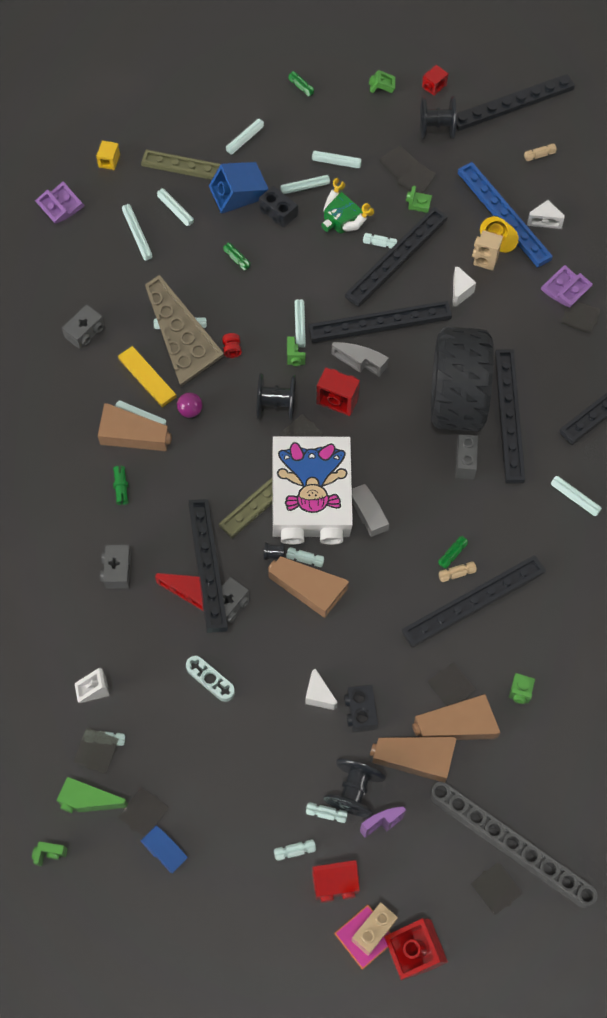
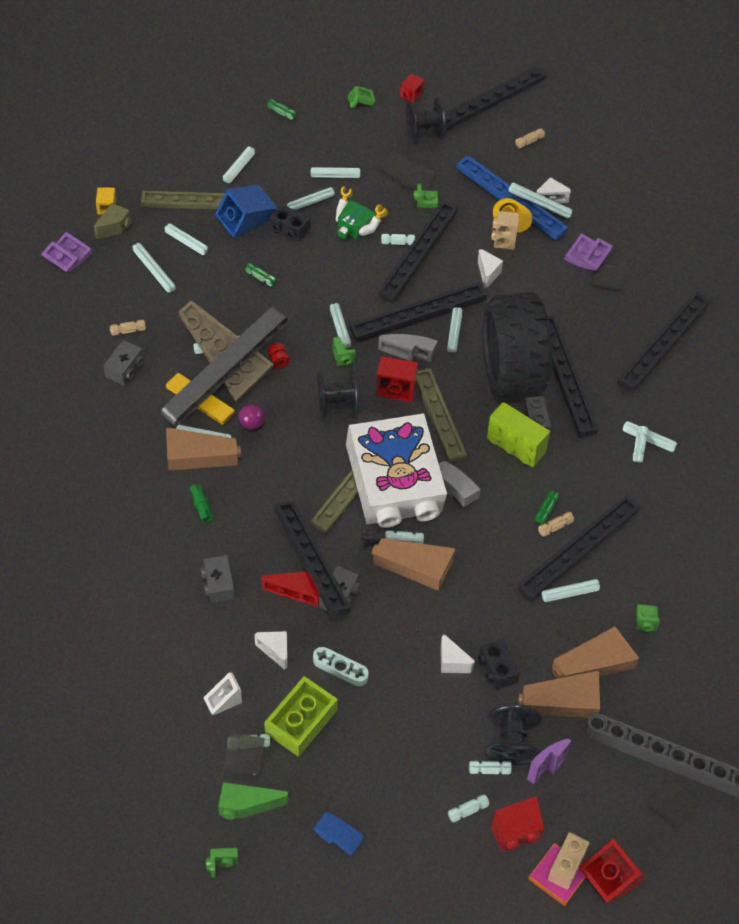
camera: 15 degrees left, 10 degrees down
none -> olive slope [94,203,132,239]
none -> tan axle [110,320,146,336]
none -> dark grey beam [161,307,288,426]
none -> white slope [254,631,287,670]
none -> lime brick [264,676,338,757]
none -> olive tile [416,368,467,463]
none -> light aqua axle [447,307,463,353]
none -> lime brick [487,402,550,467]
none -> light aqua axle [509,183,572,219]
none -> light aqua axle [542,579,600,602]
none -> light aqua axle [633,426,648,463]

